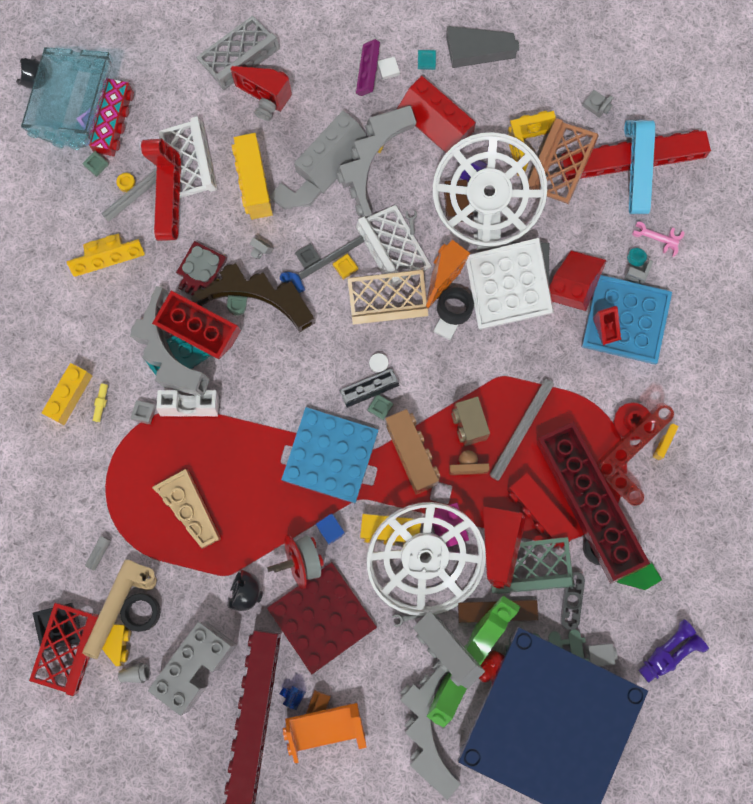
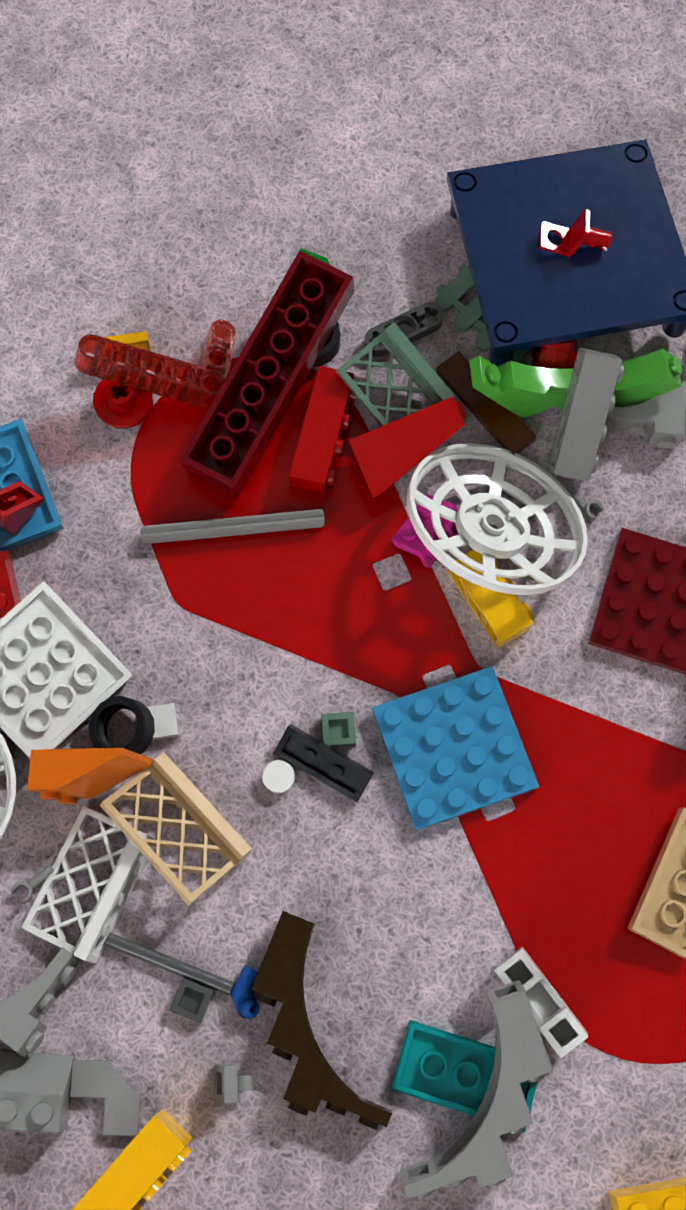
camera: 130 degrees left, 5 degrees down
light yellow bar [92,384,108,422] -> none
light grey plate [131,400,156,424] -> none
red slope [152,290,241,360] -> none
piece [176,241,227,296] -> none
sand green tile [227,295,248,316] -> none
piece [267,535,324,589] -> none
blue panel [316,514,345,545] -> none
yellow tile [332,253,358,280] -> none
medium nougat brick [385,409,440,494] -> none
medium nougat tile [449,450,489,475] -> none
dark tan brick [451,397,490,446] -> none
light grey brick [585,643,617,666] -> none
dark purple piece [638,619,709,683] -> none
none -> red bracket [539,209,612,257]

